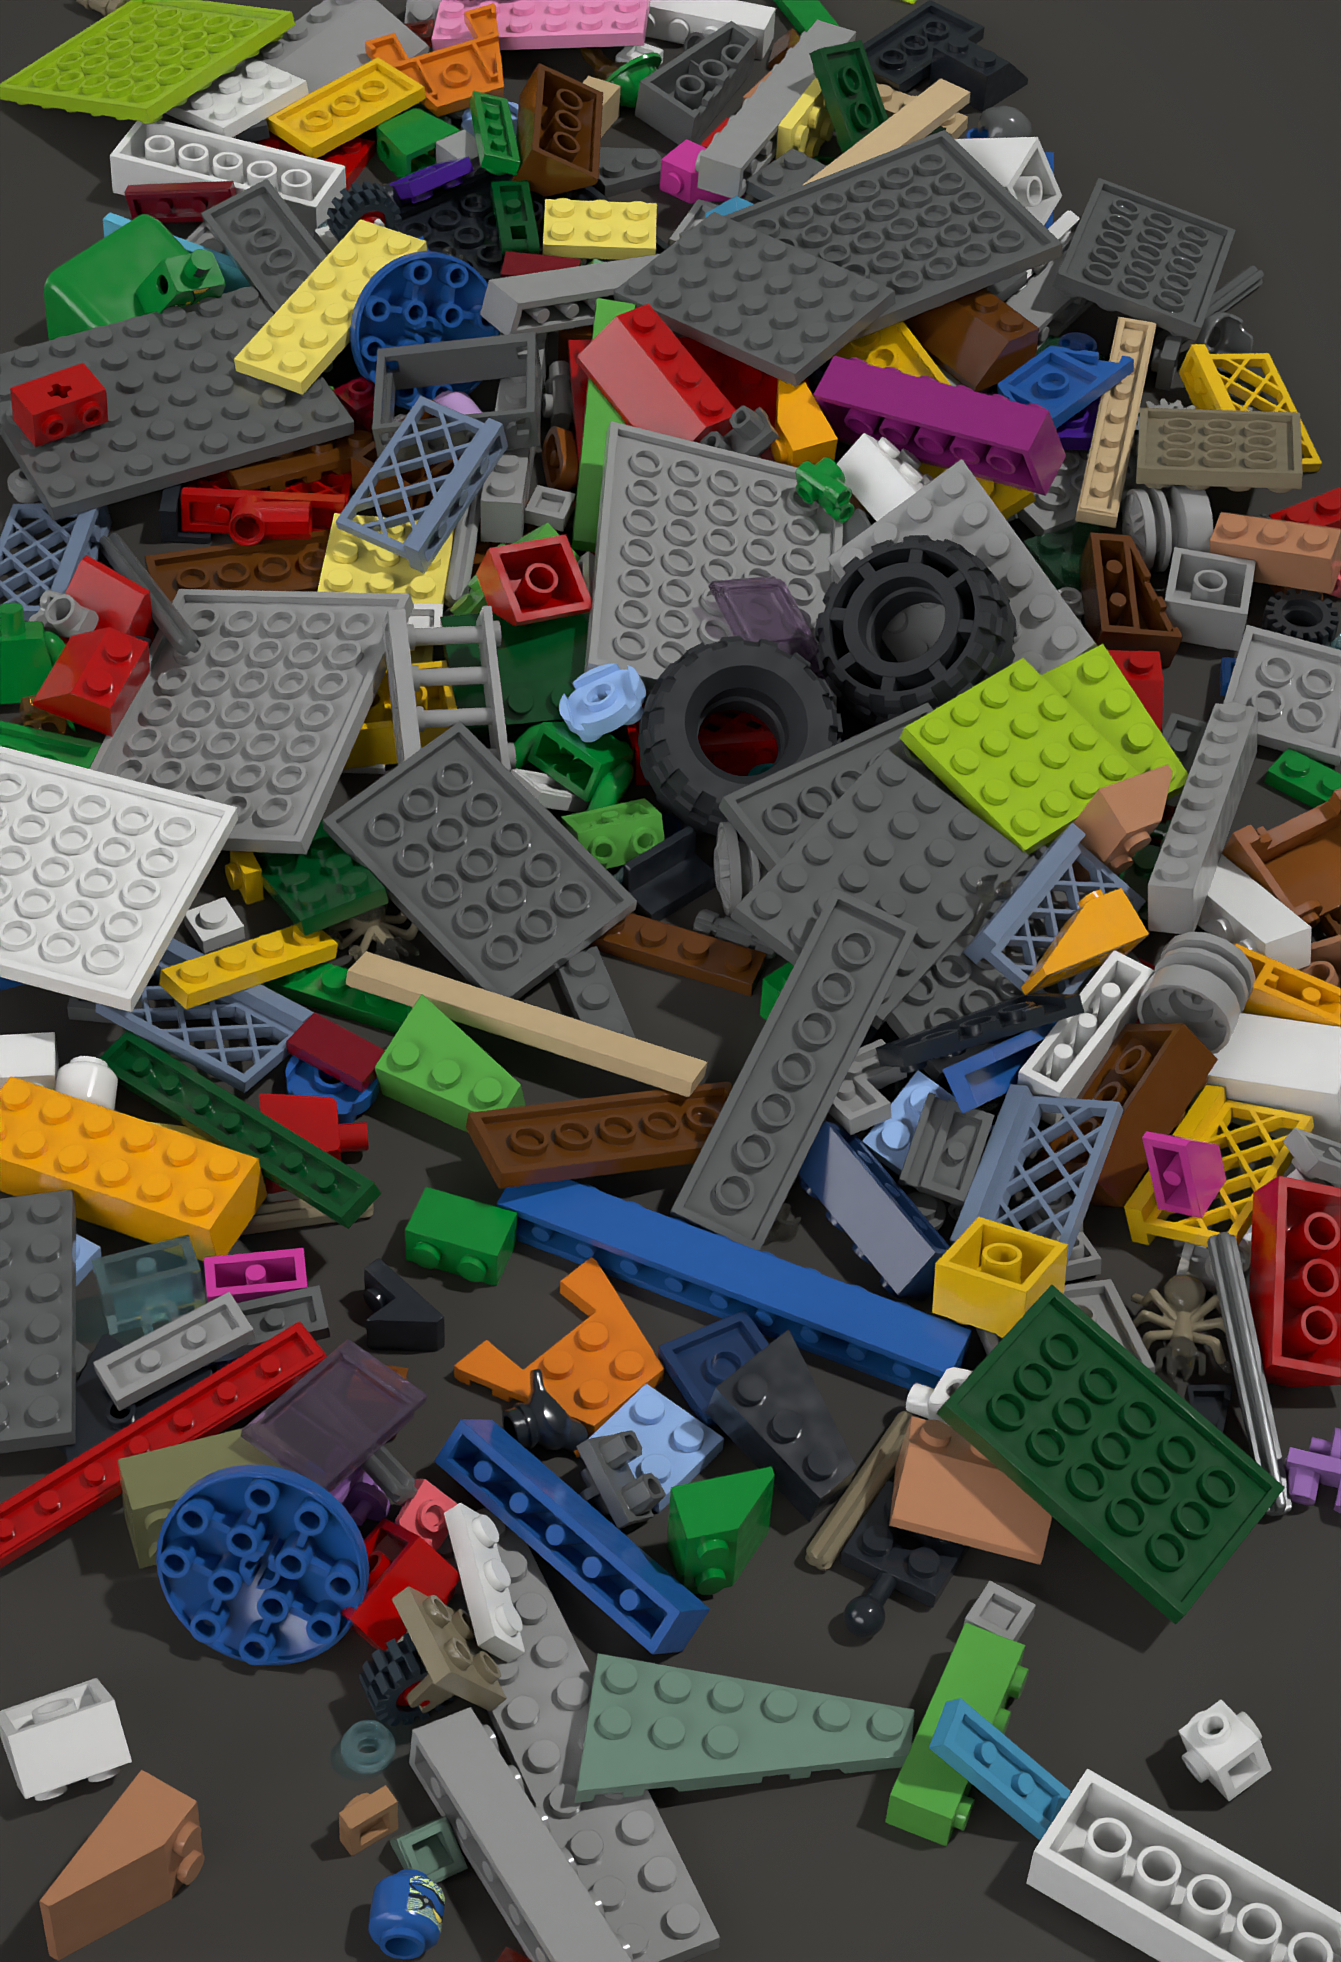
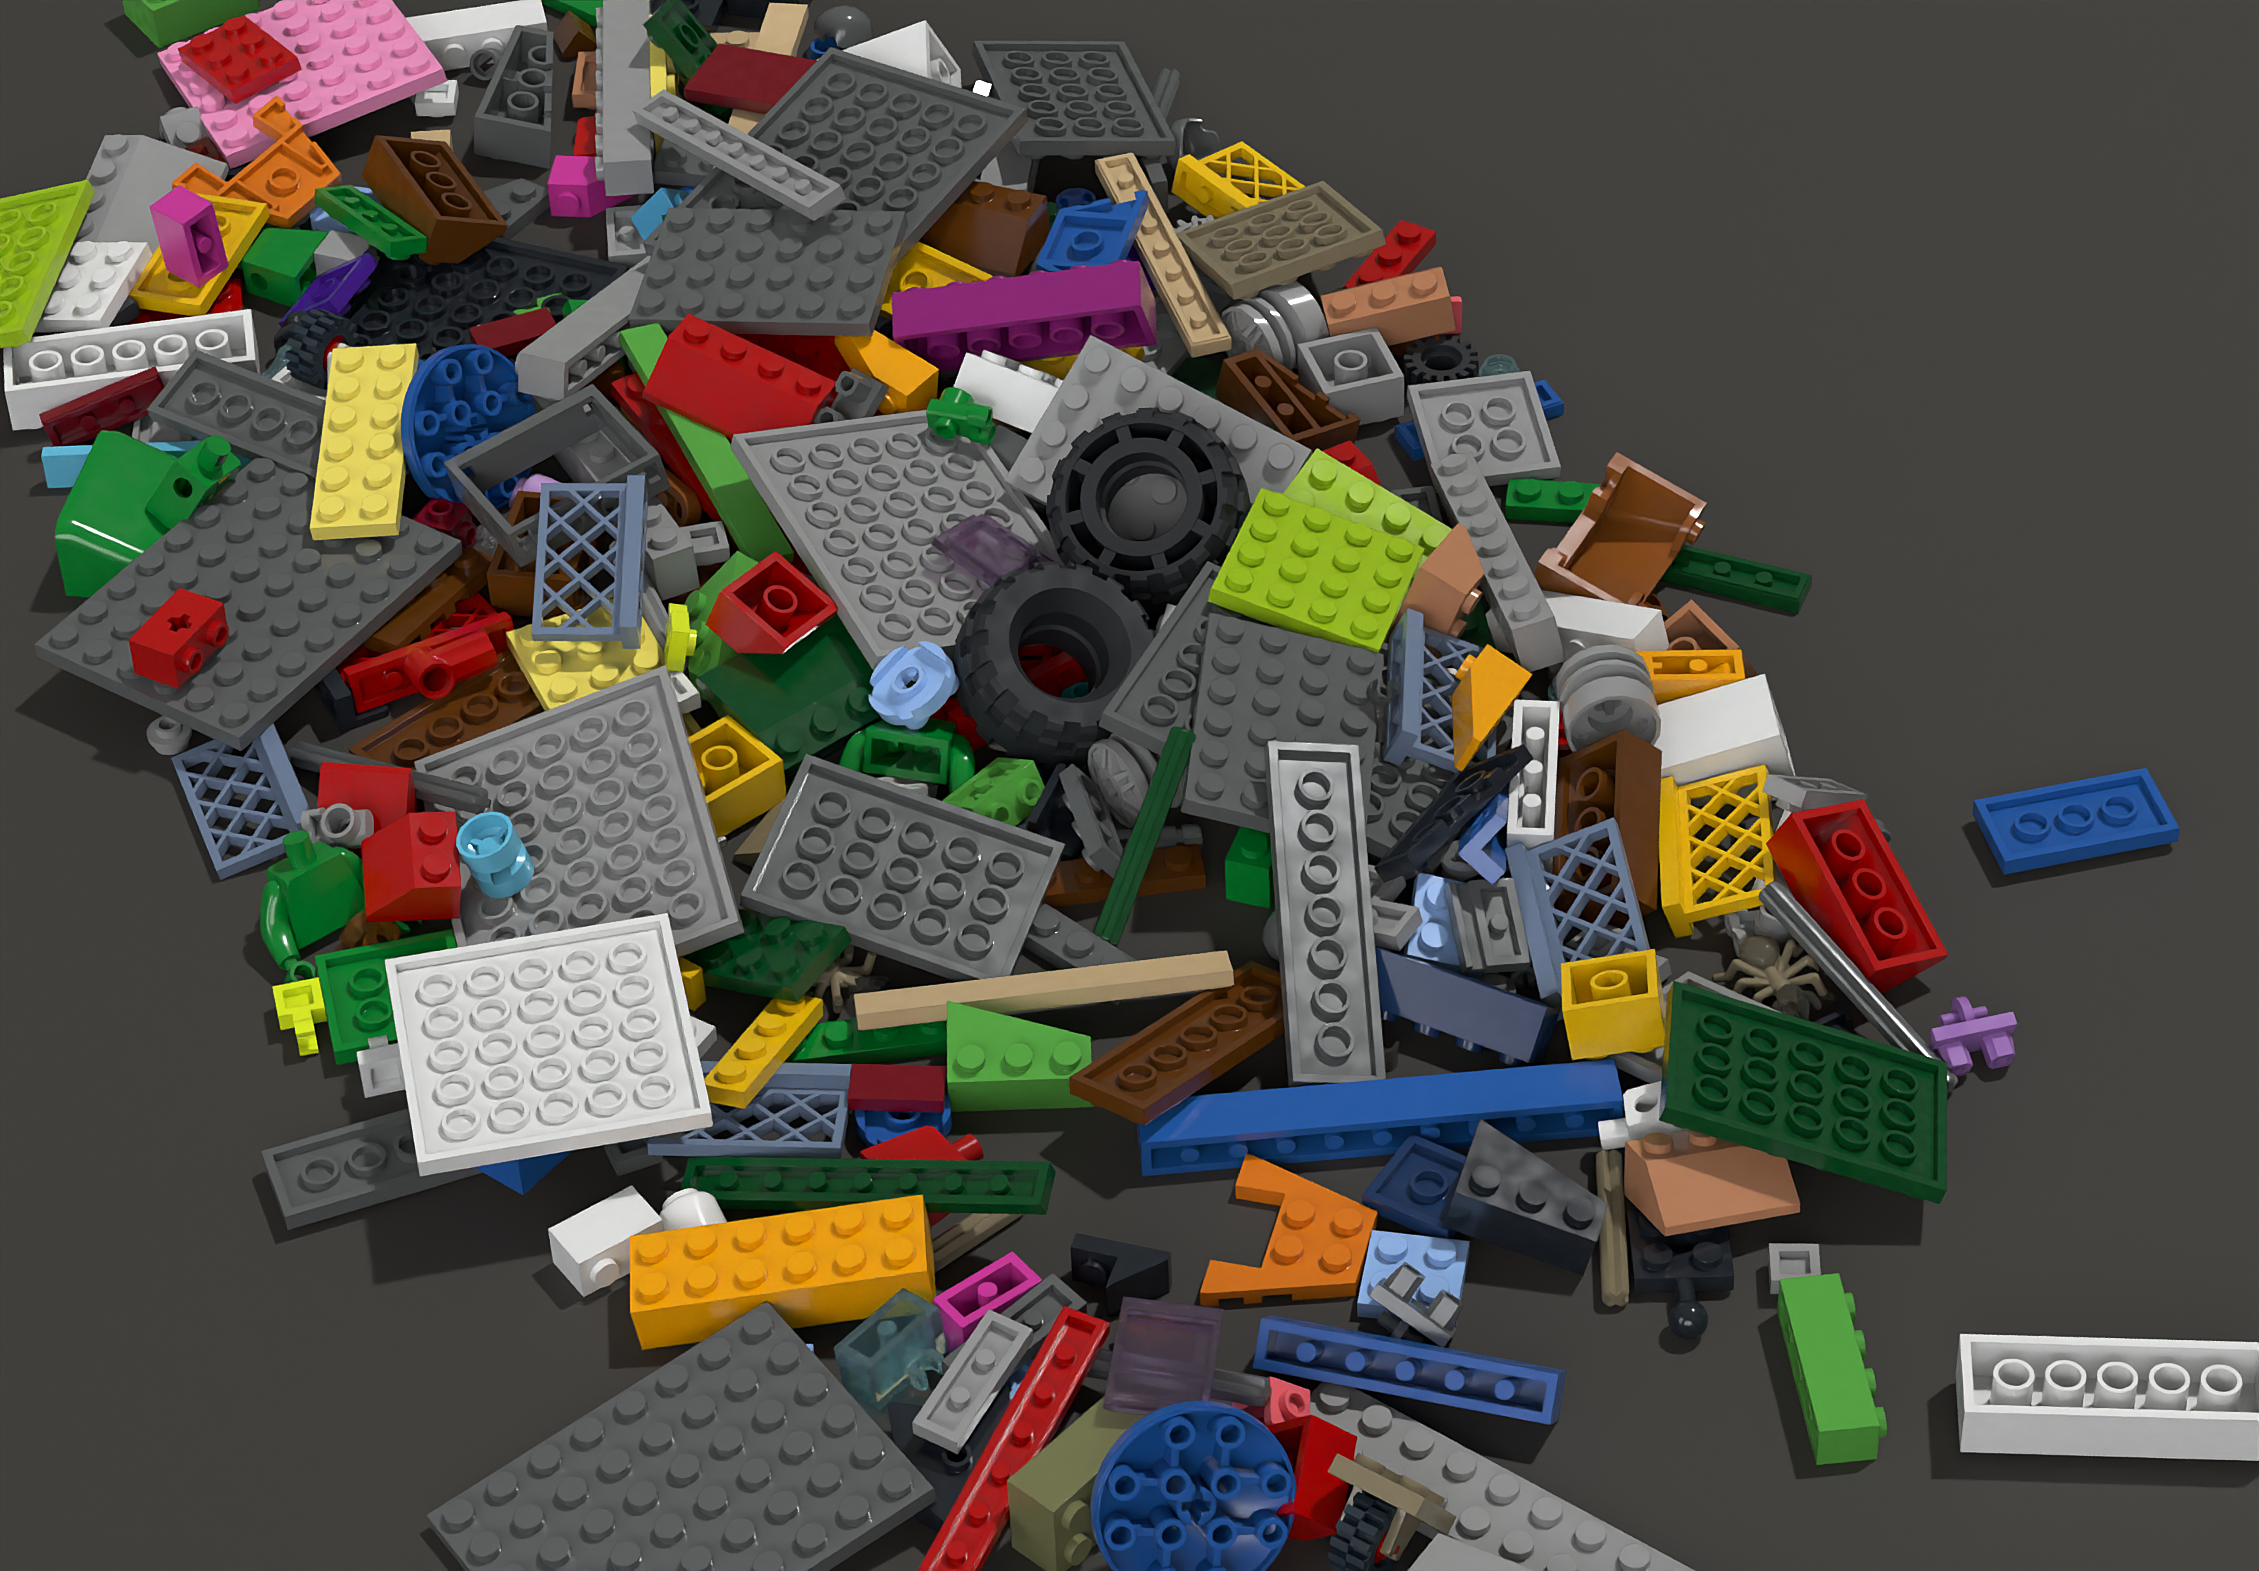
camera: 25 degrees left, 5 degrees down
light grey fence [382,606,516,771] -> none
green brick [405,1187,517,1286] -> none
white plate [444,1503,525,1663] -> none
dark green plate [491,180,539,259] -> none
black animal [502,1369,588,1458] -> none
light yellow plate [543,198,657,260] -> none
sand green wing [574,1653,914,1803] -> none
green piece [580,47,662,108] -> none
green slope [667,1467,775,1595] -> none
dark azure plate [929,1698,1071,1840] -> none
dark pink slope [1142,1131,1226,1218] -> none
white brick [1179,1700,1272,1801] -> none
none -> dark pink brick [149,185,229,288]
none -> medium azure wheel [456,811,534,898]
none -> light grey plate [633,89,846,221]
none -> neon yellow plate [664,603,697,672]
none -> dark red tile [684,43,817,114]
none -> dark grey plate [1059,764,1124,879]
none -> dark green axle [1093,726,1196,946]

